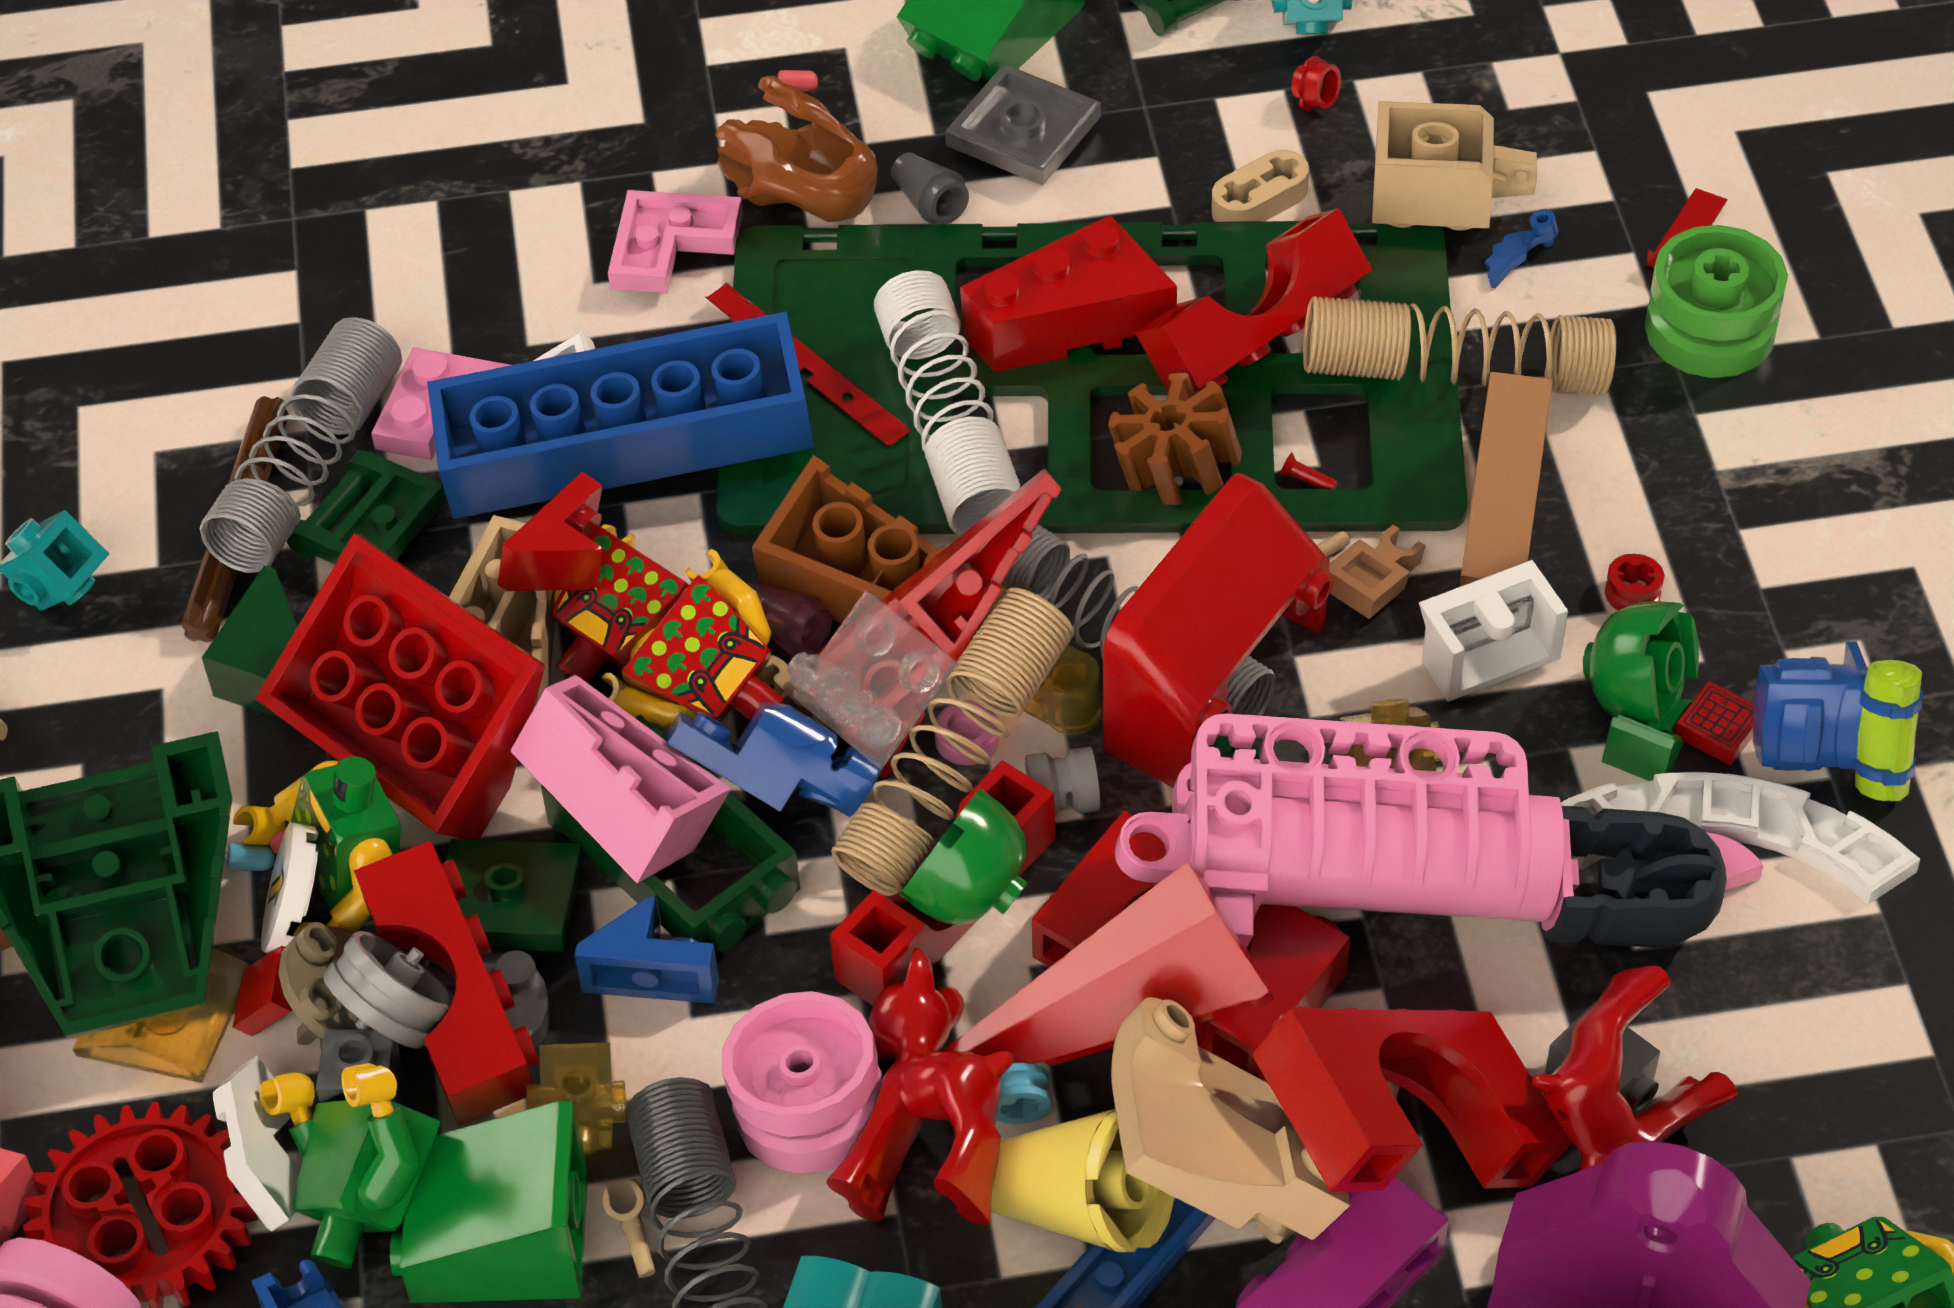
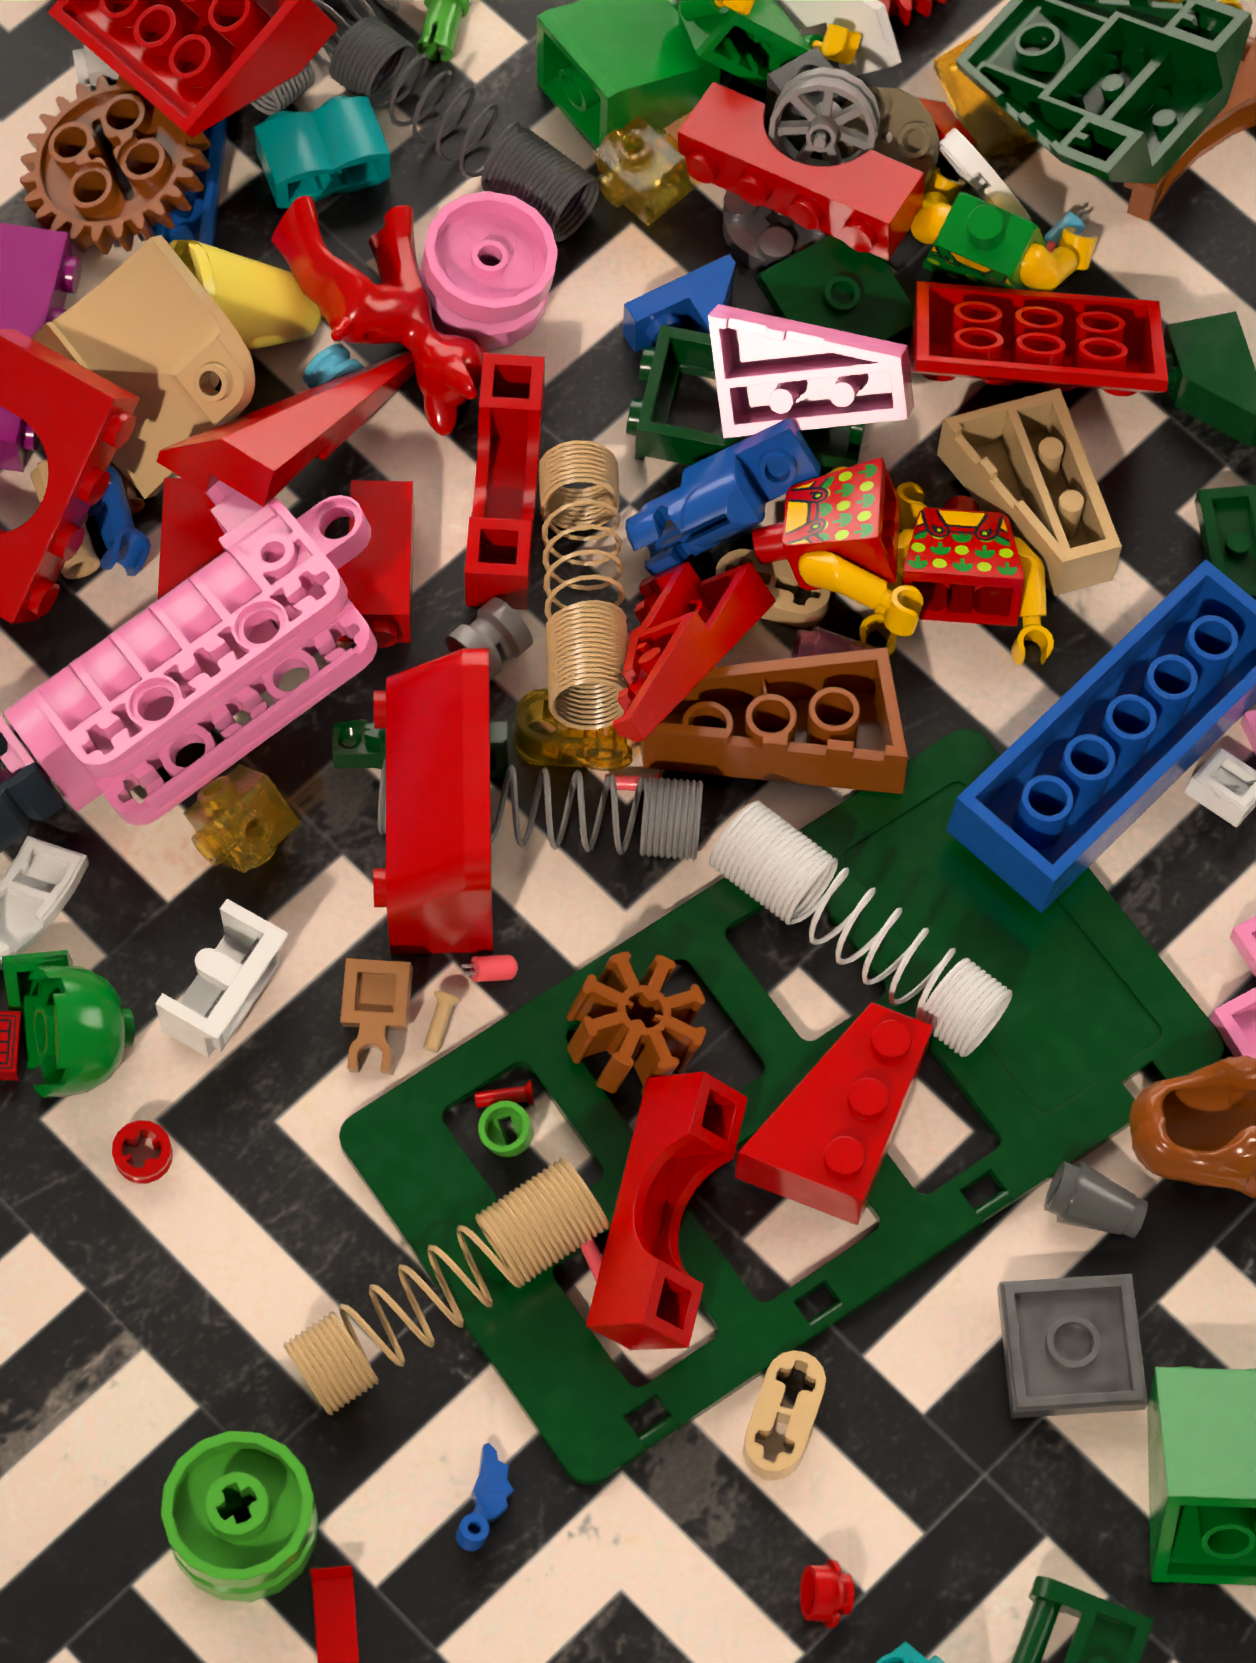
camera: 140 degrees right, 15 degrees up
red slope [497,472,603,592] -> none
tan hand [601,1179,656,1278] -> none
red piece [705,282,910,446] -> none
clear hinge [787,590,958,770] -> none
green cylinder [899,788,1028,925] -> none
tan hinge [1372,101,1537,230] -> none
medium nougat slope [1460,372,1553,608] -> none
none -> bright green hinge [478,1101,534,1157]

